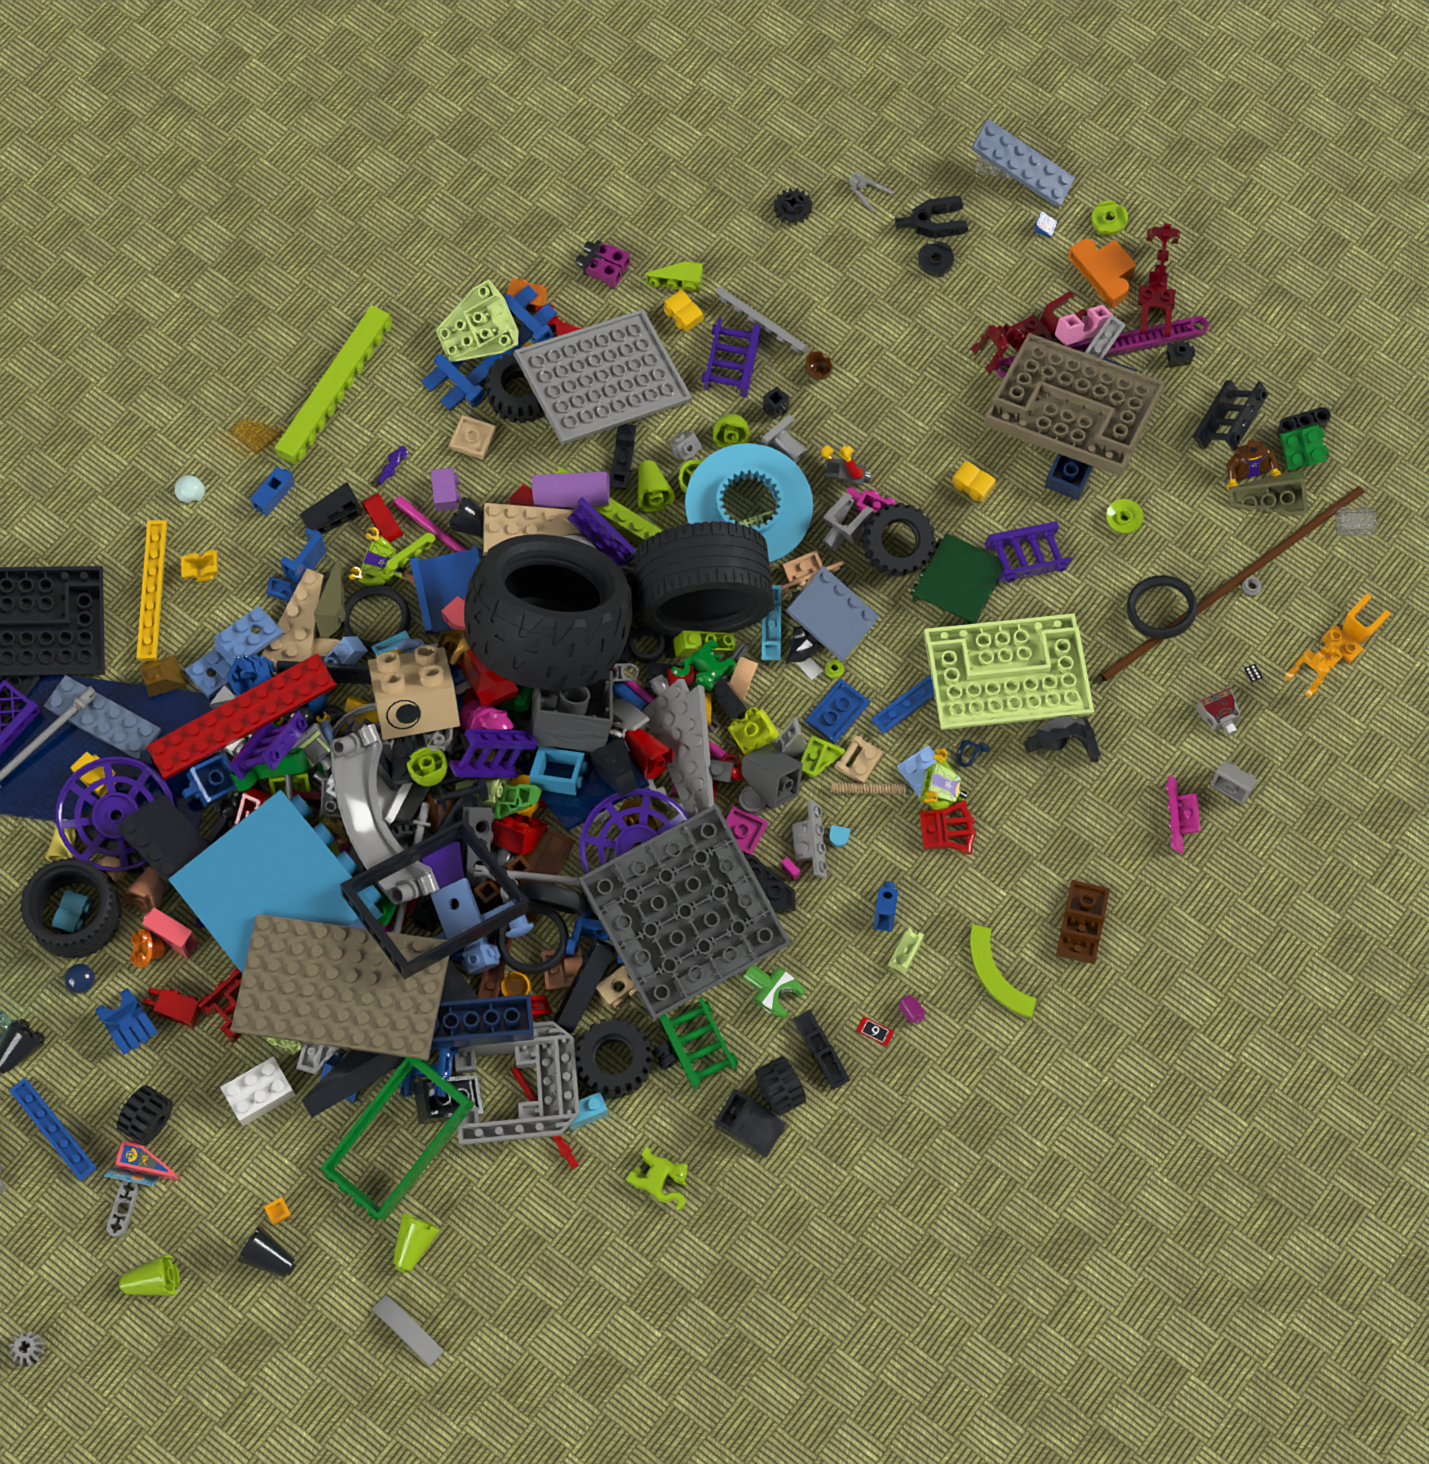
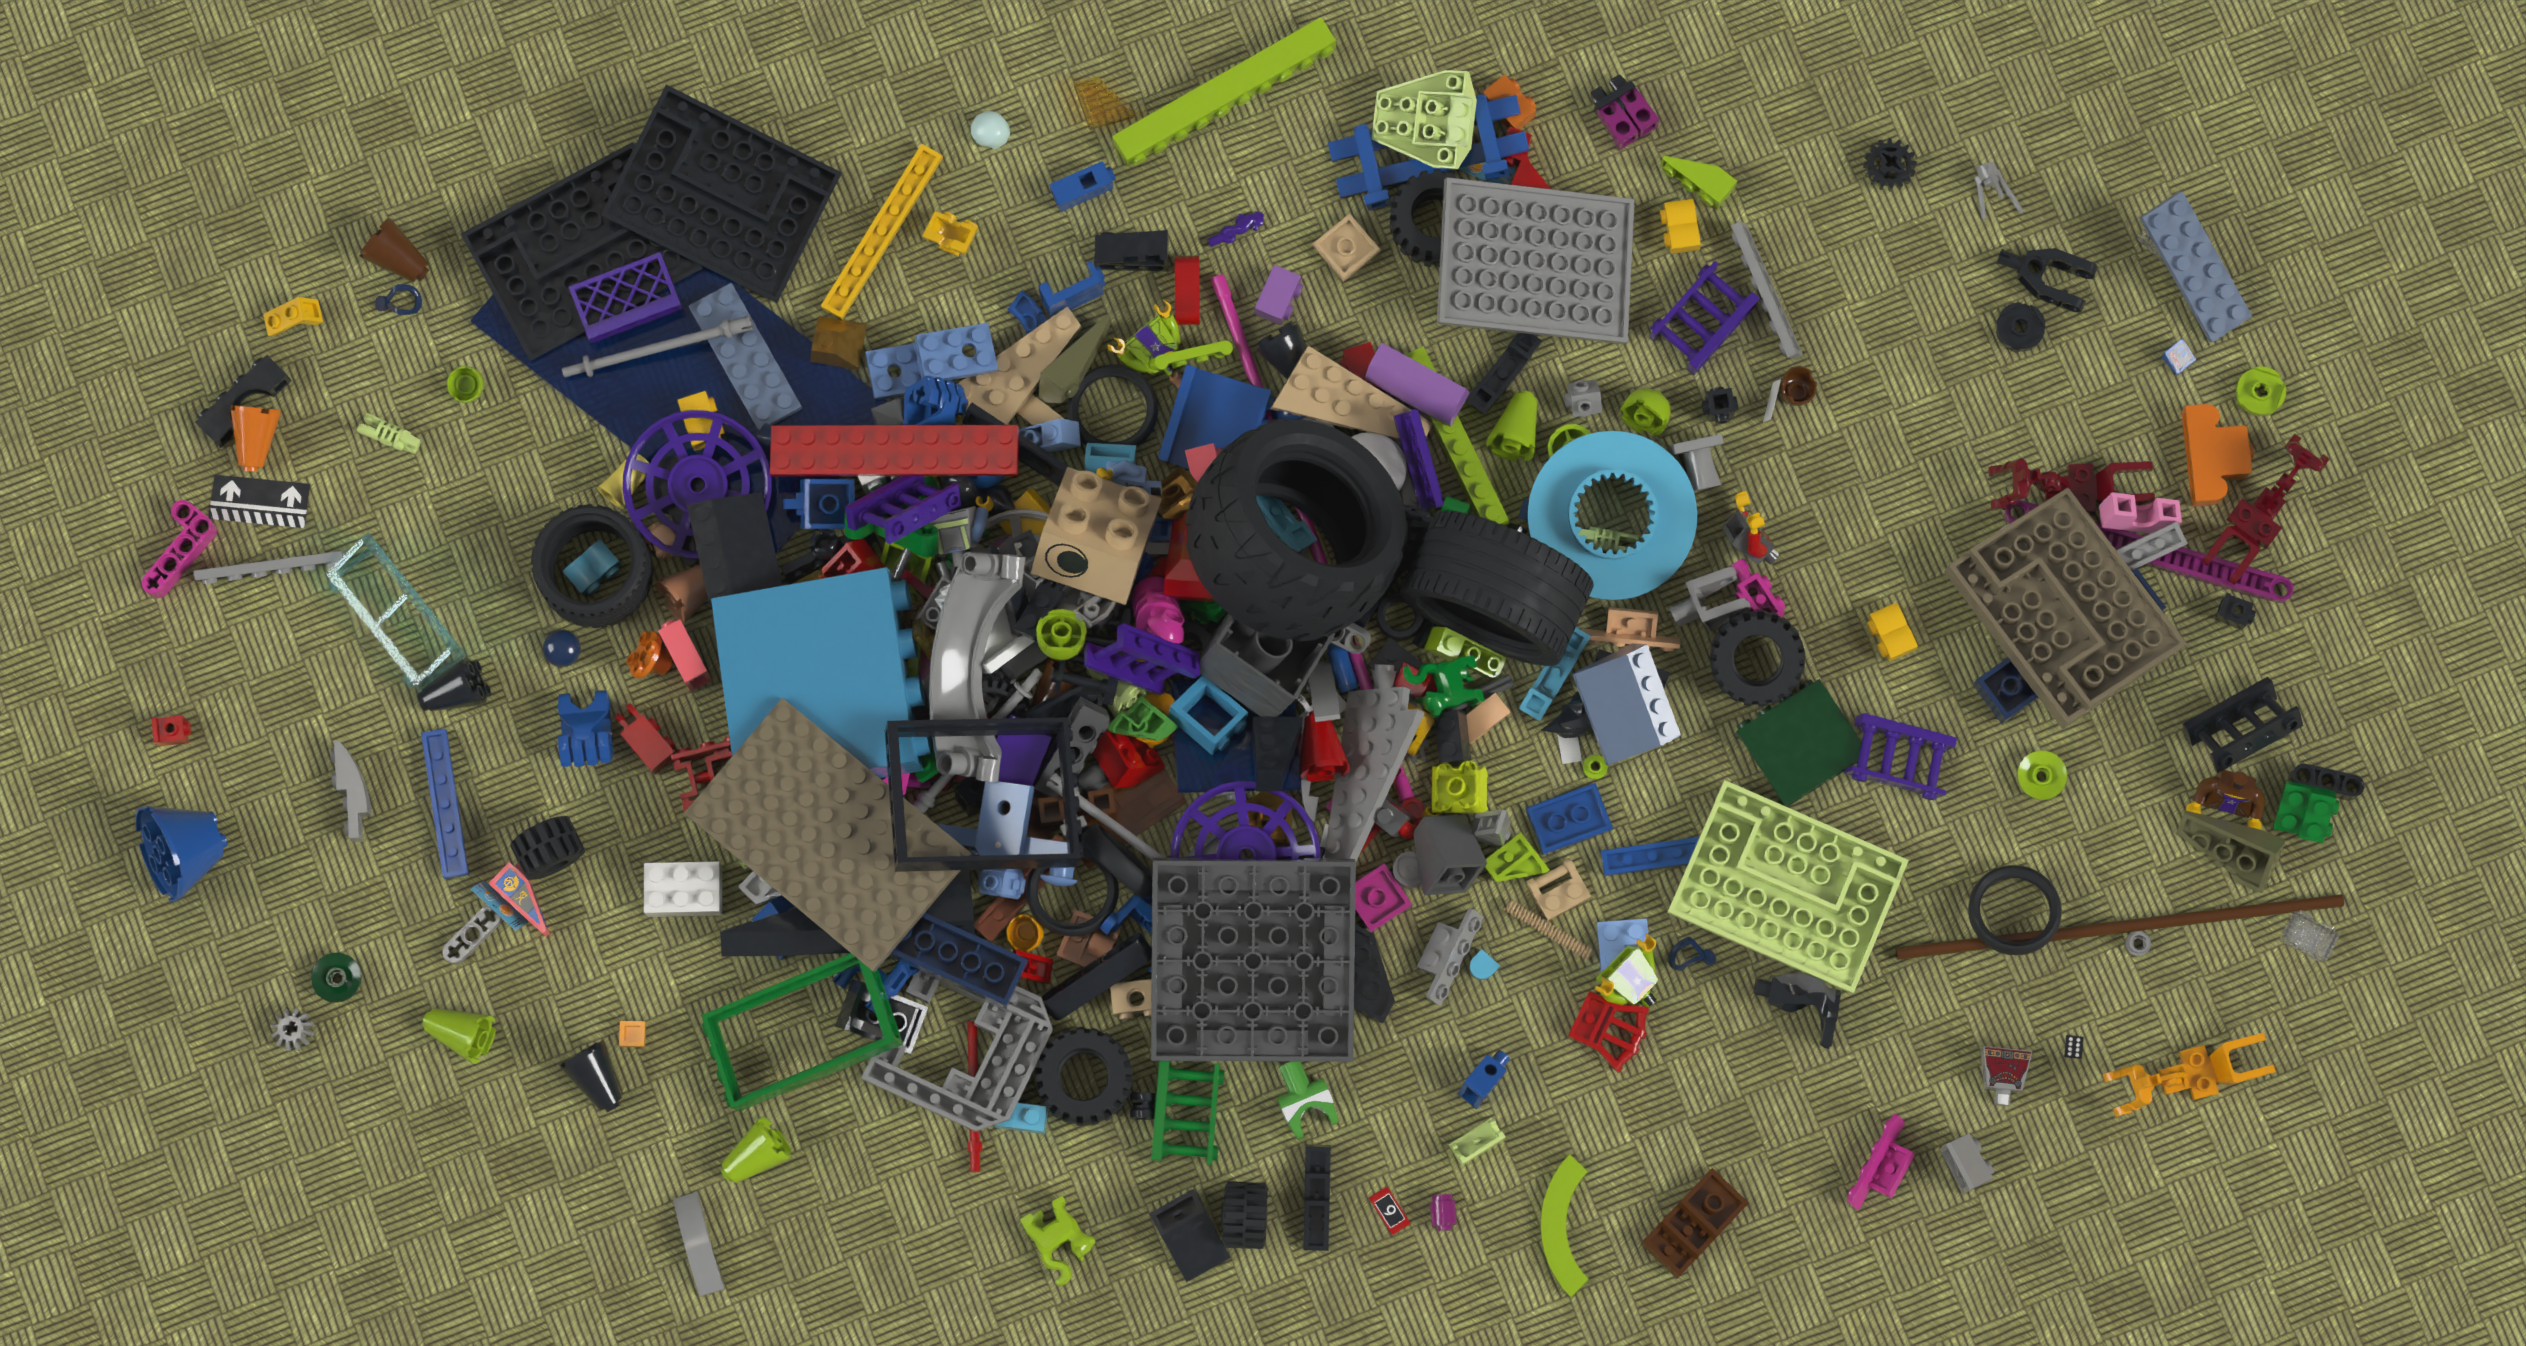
camera: 30 degrees right, 10 degrees up
dark pink tile [781,857,800,881] -> none
none -> dark green dish [311,953,362,1003]
none -> white sticker [1763,379,1781,423]

